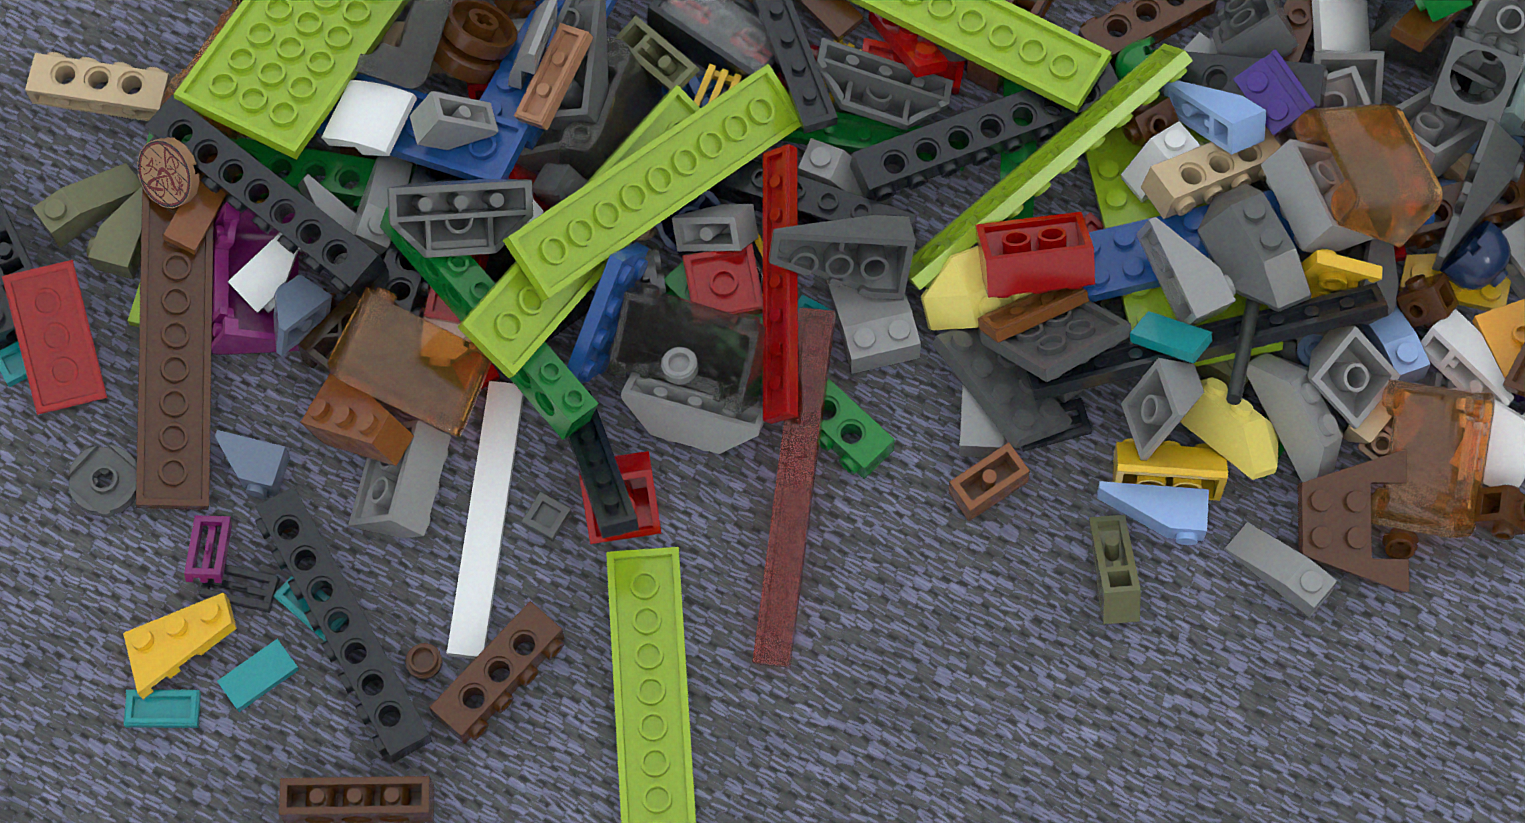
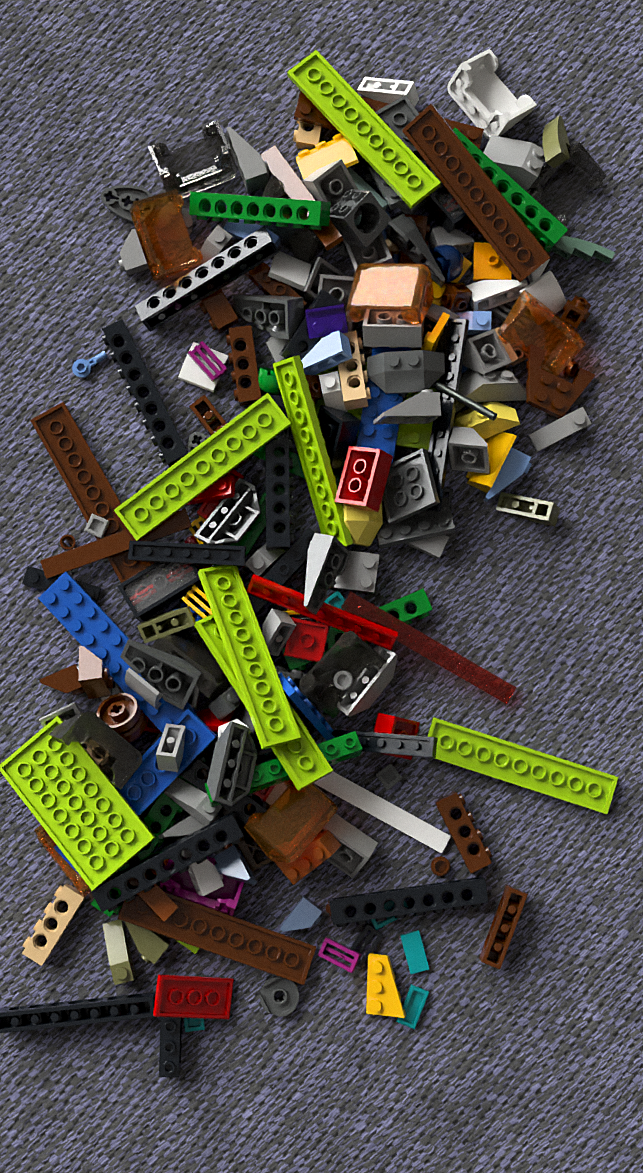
camera: 75 degrees left, 15 degrees up
medium nougat tile [137,137,200,208] -> none
white slope [321,80,417,156] -> none
nougat tile [514,23,594,130] -> none
dark orange brick [948,442,1030,521] -> none
dark orange tile [977,287,1089,343] -> none
teal tile [1130,311,1212,364] -> none
none -> black slope [317,405,361,474]

